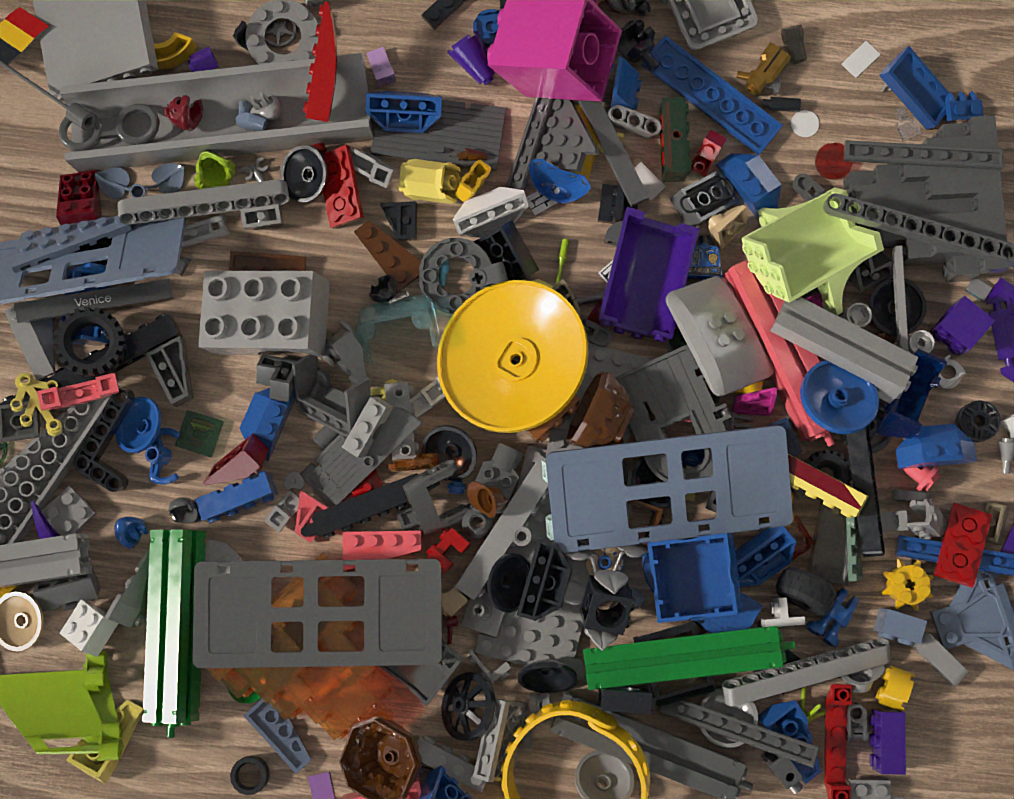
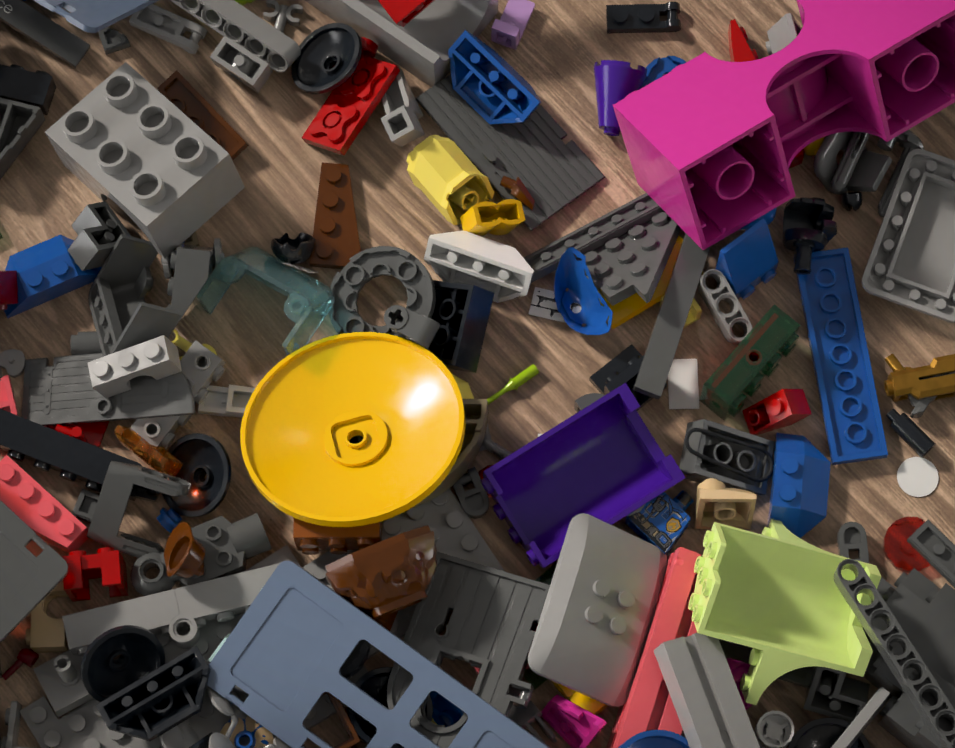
camera: 35 degrees right, 10 degrees down
black wing [380,201,417,241] -> none
medium azure piece [439,259,450,287] -> none

